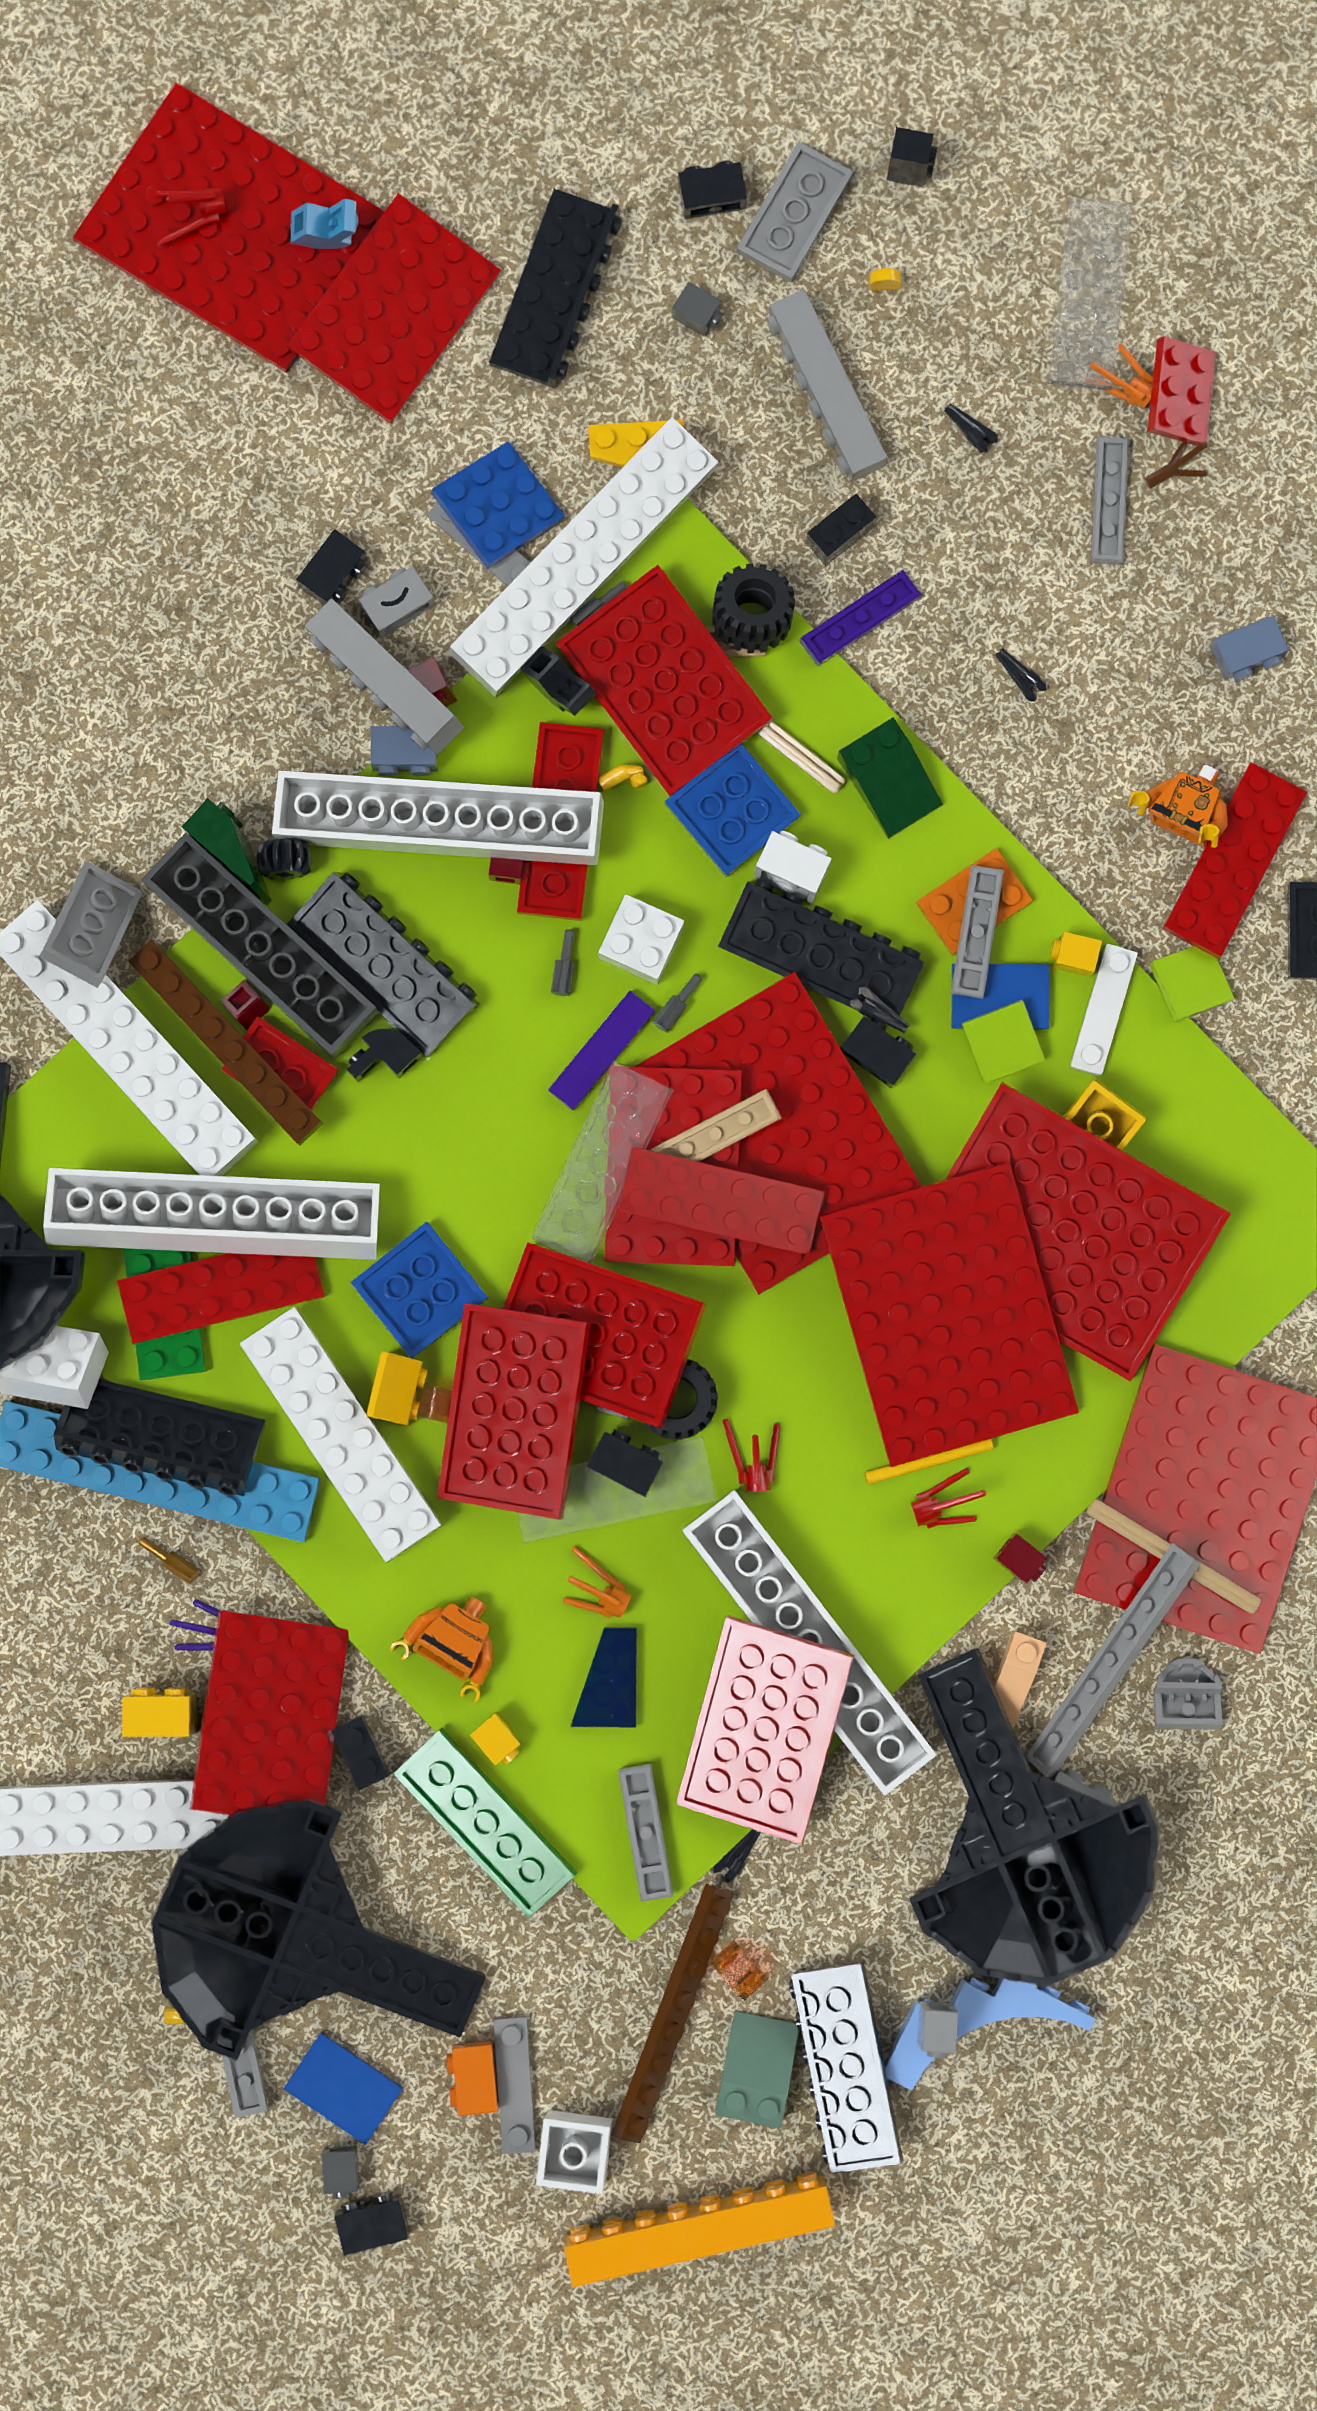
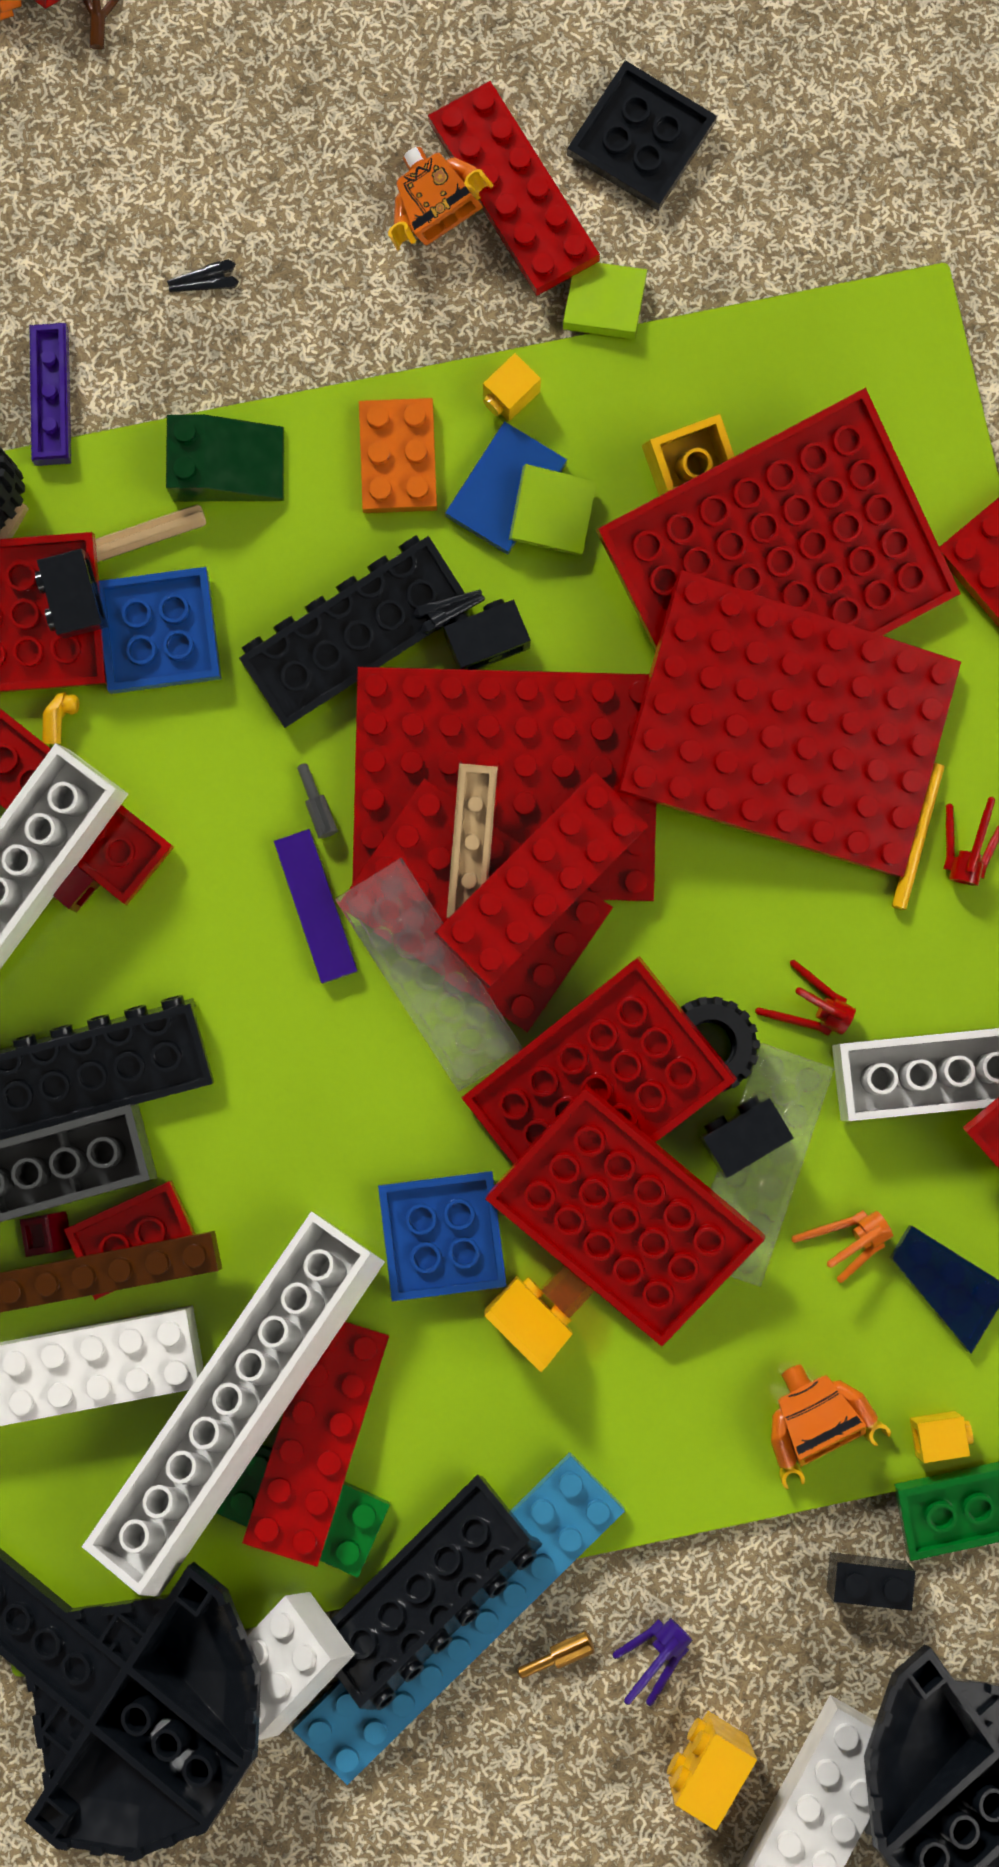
camera: 55 degrees left, 0 degrees up
red plate [190,1610,349,1815] -> none
white brick [240,1307,442,1562] -> none
black brick [347,1029,423,1082] -> none
dark grey axle [550,929,574,996] -> none
white brick [598,894,684,985] -> none
white brick [754,831,832,904] -> none
light grey plate [950,865,1004,999] -> none
white plate [1069,944,1138,1077] -> none
light grey tile [1090,436,1129,565] -> none
sand blue brick [1210,615,1289,682] -> none
none -> black brick [35,549,108,638]

